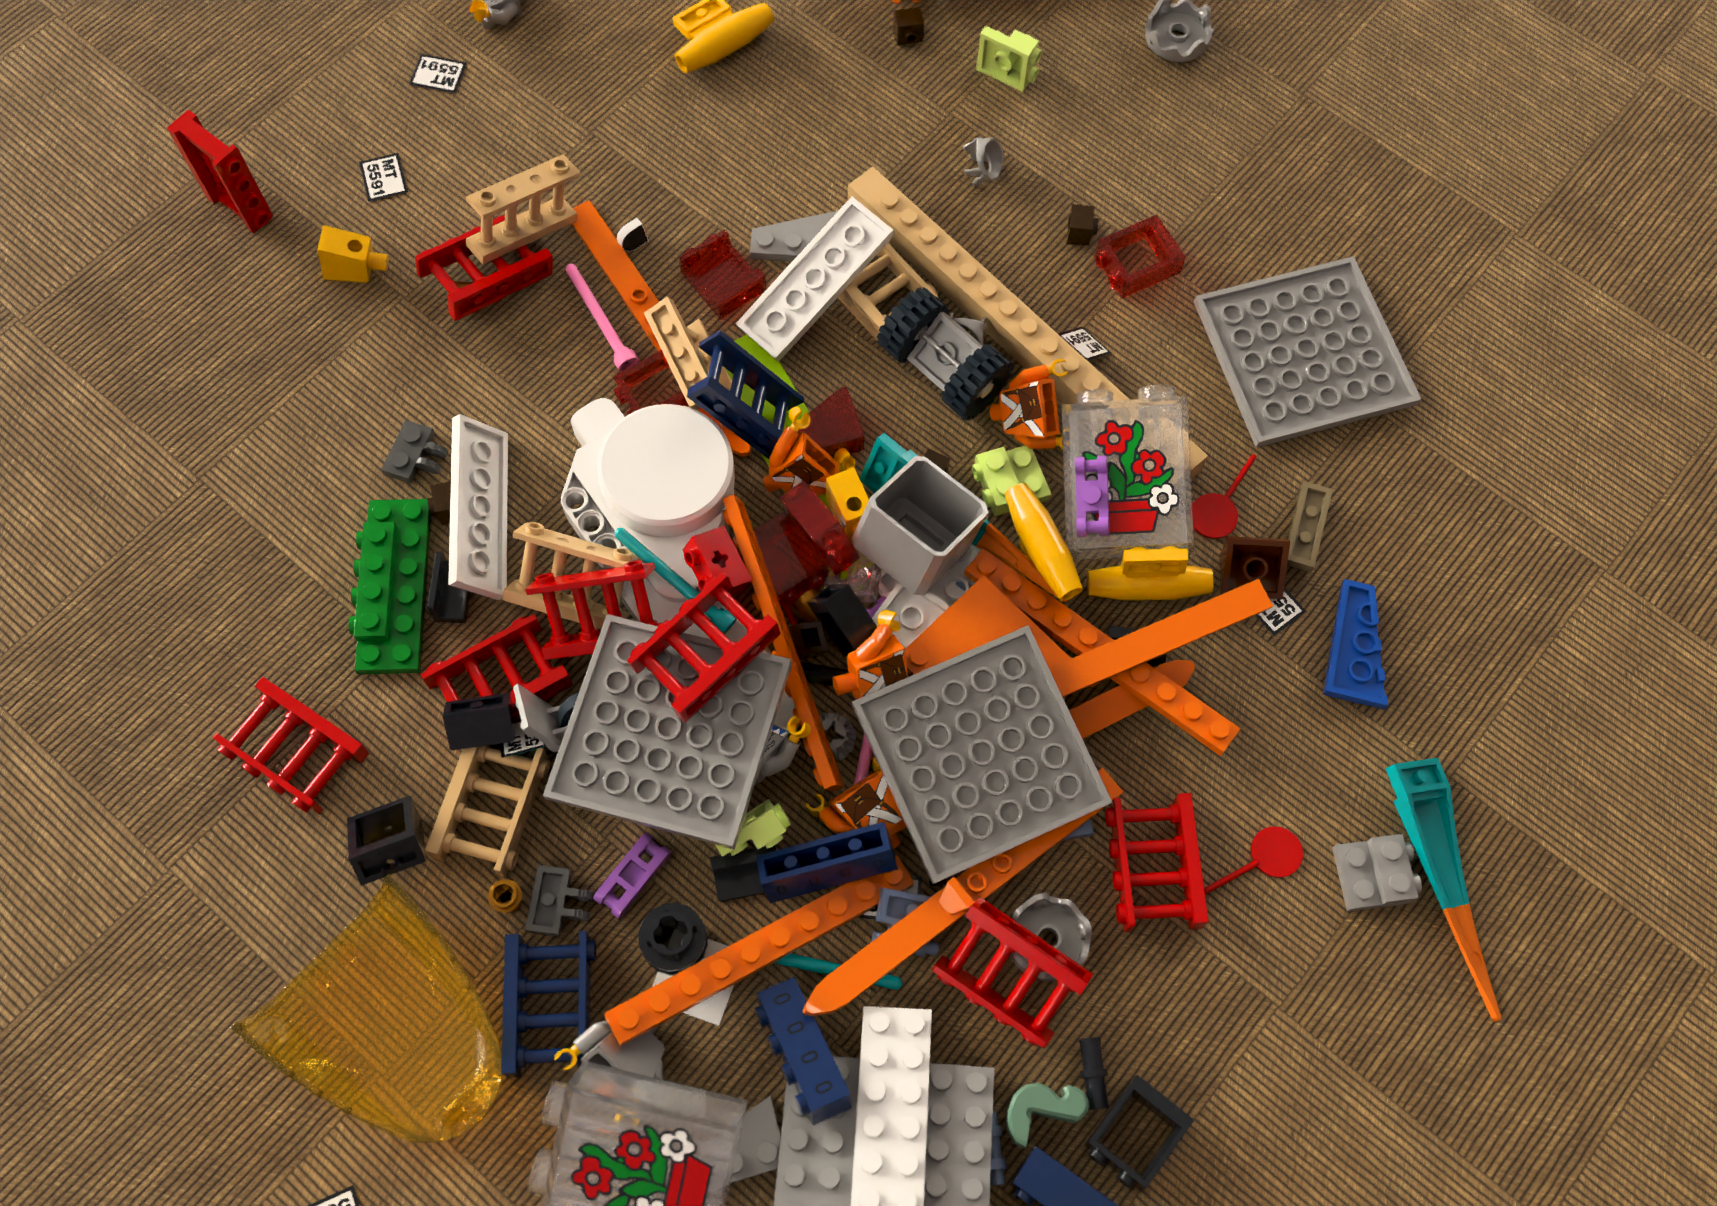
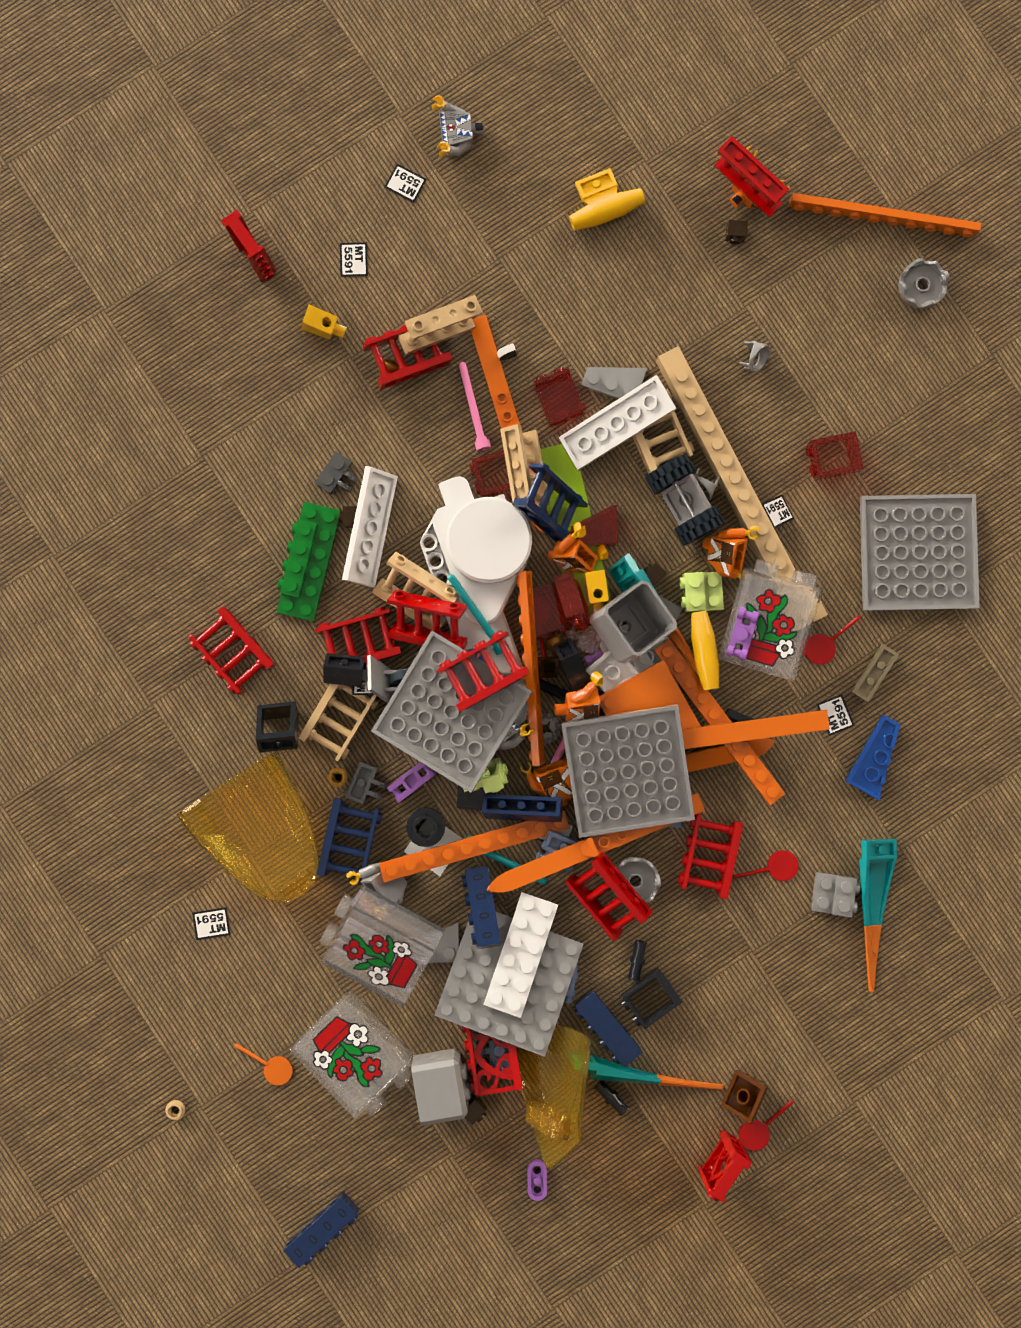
camera: 15 degrees right, 20 degrees up
black panel [427,552,470,623] -> none
red brick [682,526,752,596] -> none
yellowish green plate [976,26,1042,92] -> none
sand green animal [1005,1083,1089,1149] -> none
dark brown plate [1067,204,1099,246] -> none
yellow plate [1087,546,1213,601] -> none
reddish brown slope [1220,536,1290,599] -> none

